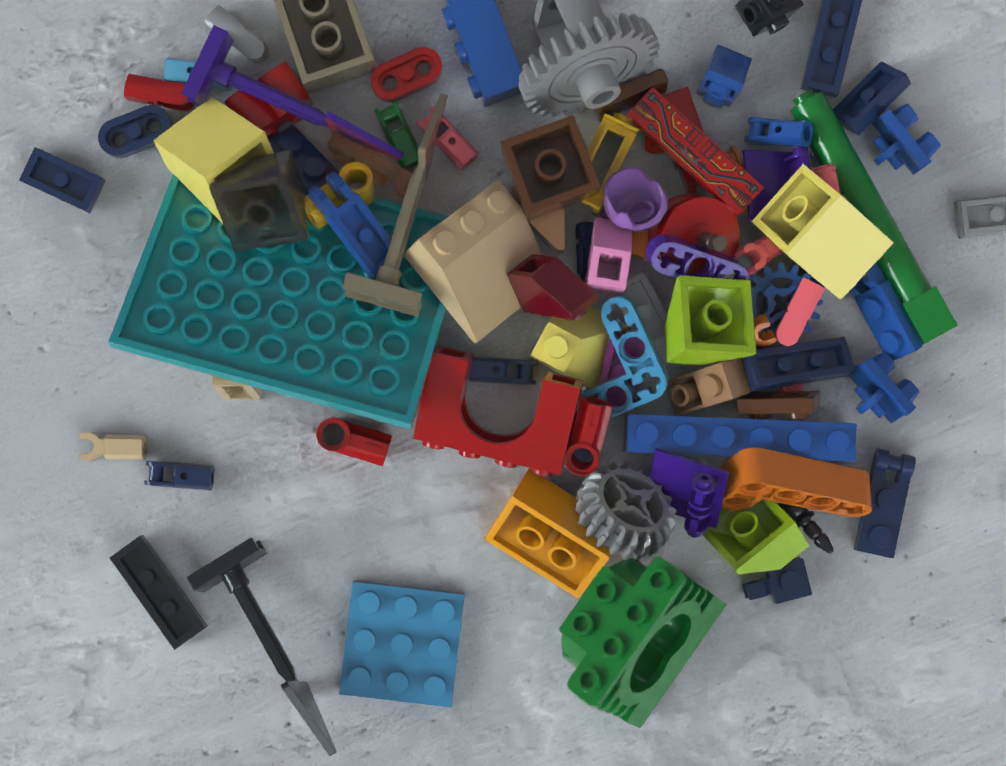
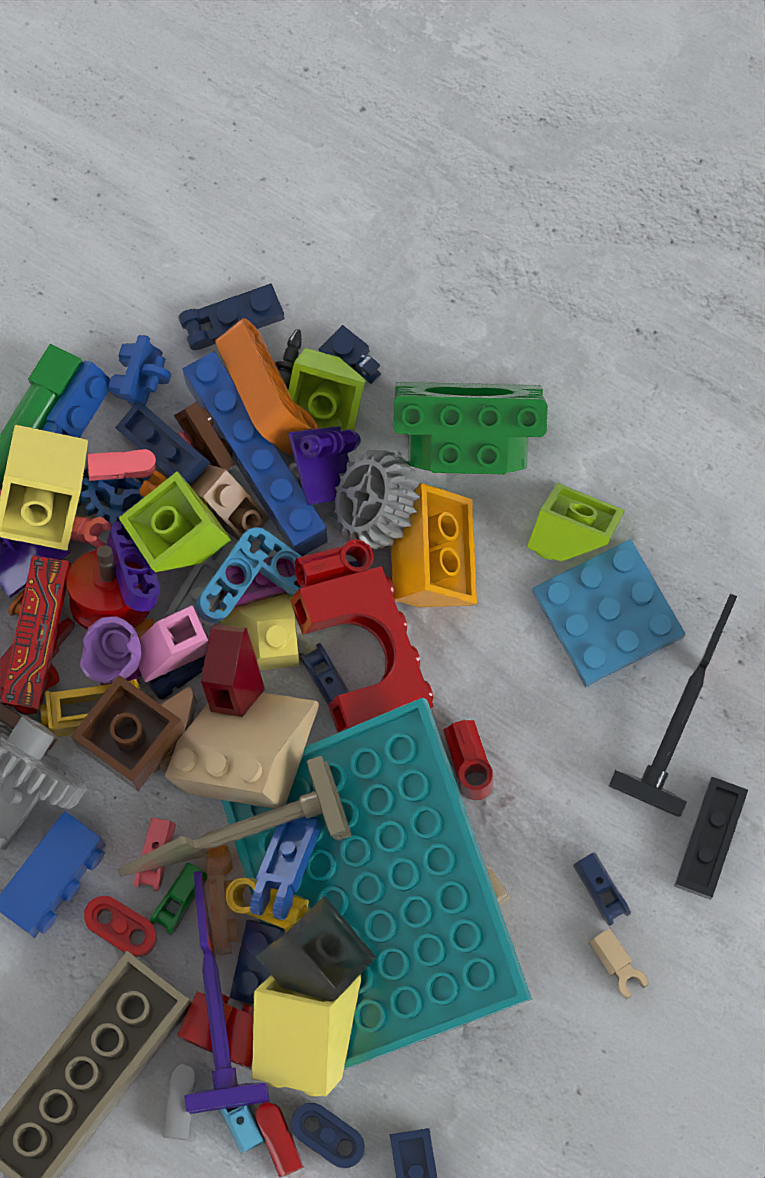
camera: 120 degrees left, 15 degrees down
none -> lime slope [526,483,625,562]

